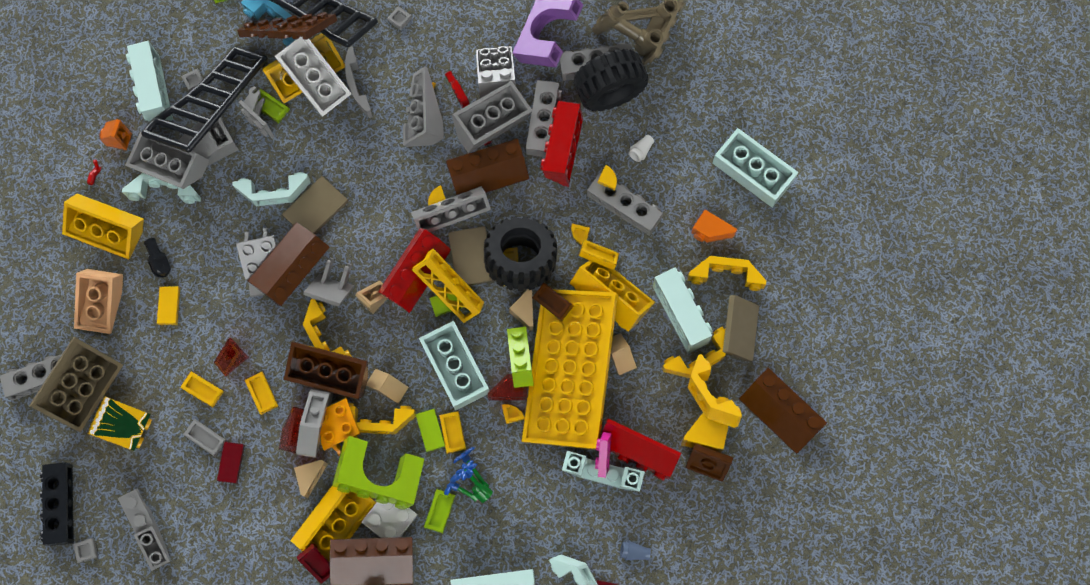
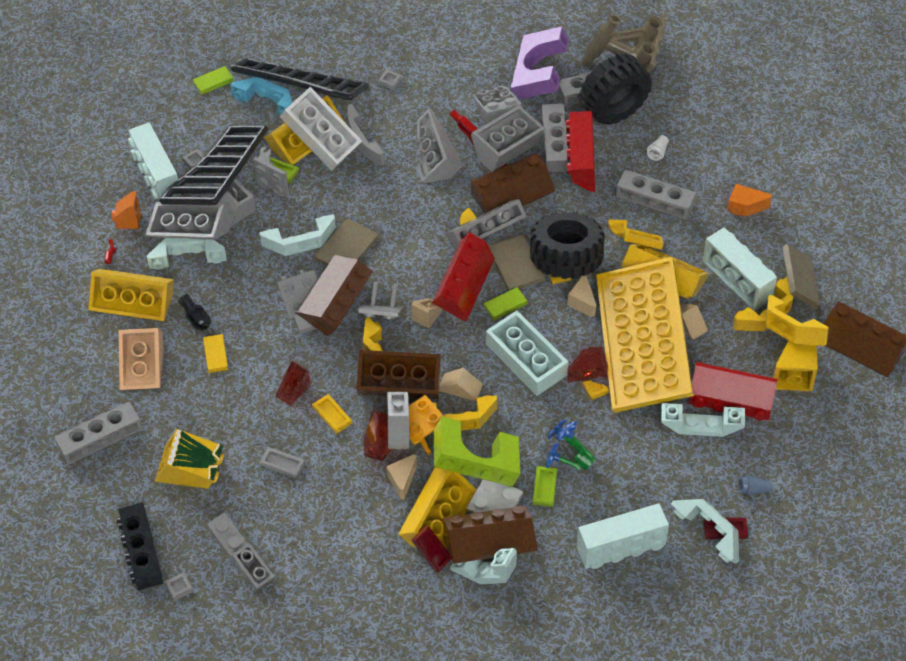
camera: 15 degrees left, 20 degrees down
dark tan slope [29,337,123,433] -> none
yellow tile [180,371,224,408] -> none
dark red tile [217,442,245,484] -> none
reddish brown wing [237,12,337,40] -> none
yellow fence [412,249,484,323] -> none
lime tile [415,409,445,452] -> none
yellow tile [439,411,466,454] -> none
lime brick [507,326,534,388] -> none
reddish brown tile [532,283,574,321] -> none
dark pink plate [595,432,611,478] -> none
yellow tile [598,165,617,190] -> none
reddish brown tile [685,443,734,482] -> none
yellow slope [687,256,766,291] -> none
light aqua brick [712,128,798,208] -> none

